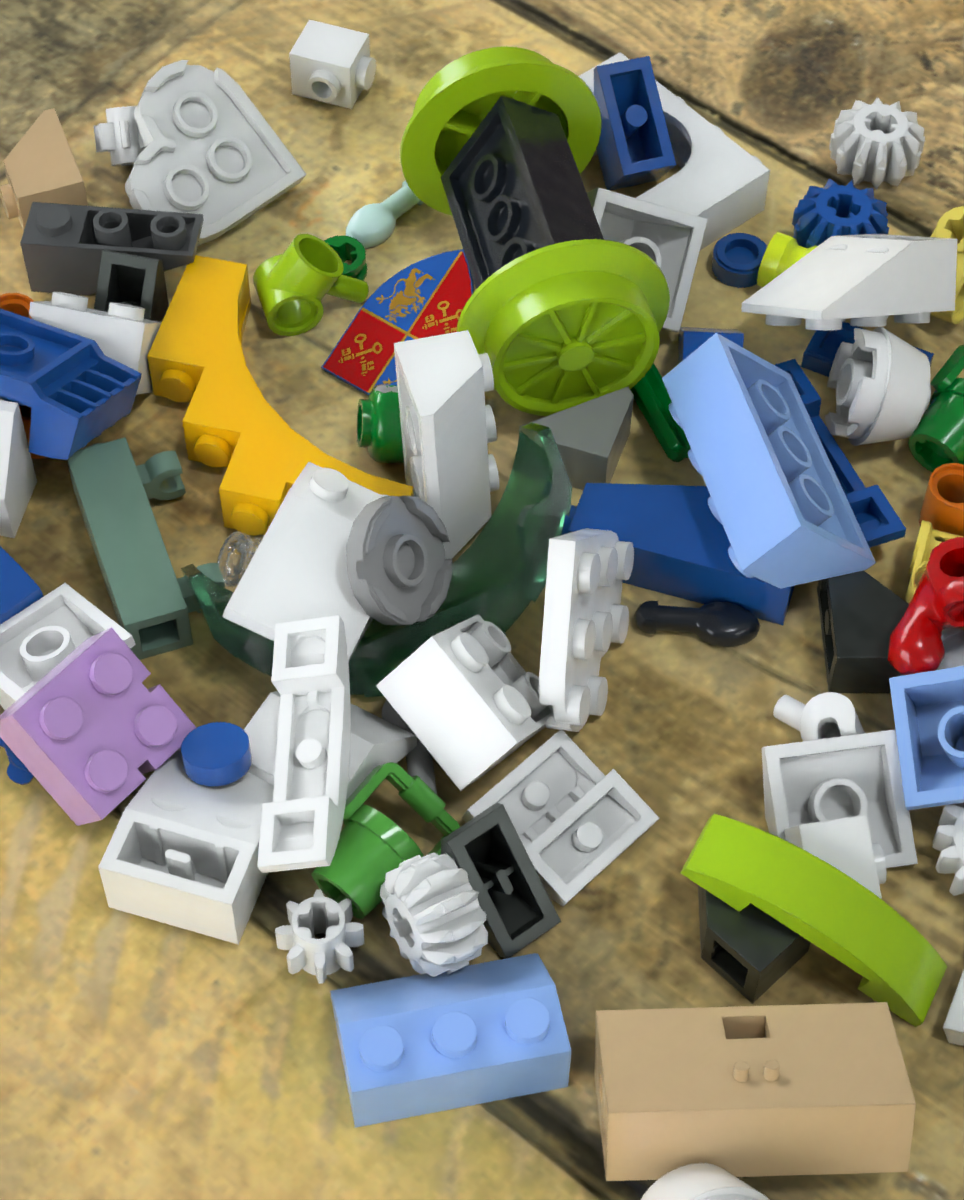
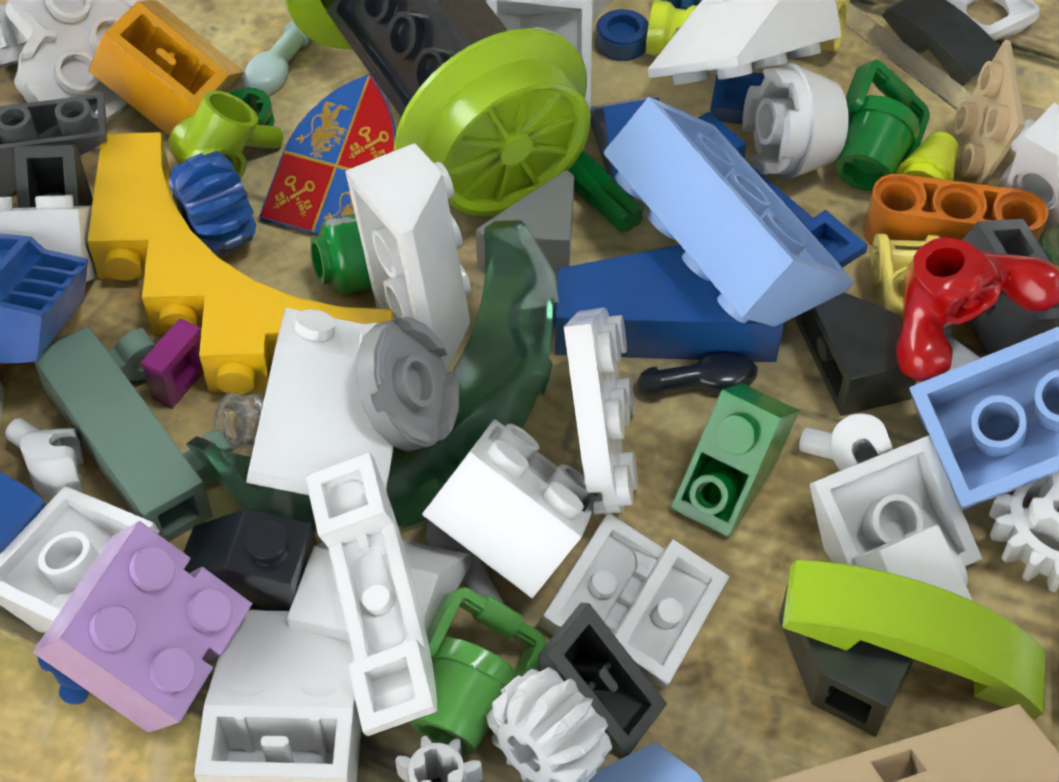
camera: 15 degrees left, 0 degrees up
blue tile [181,722,252,786] -> none
none -> white piece [5,418,84,500]
none -> light orange slope [88,1,244,136]
none -> magenta tile [141,318,204,409]
none -> blue gear [169,151,256,255]
none -> black slope [183,509,318,611]
none -> green slope [671,383,800,537]

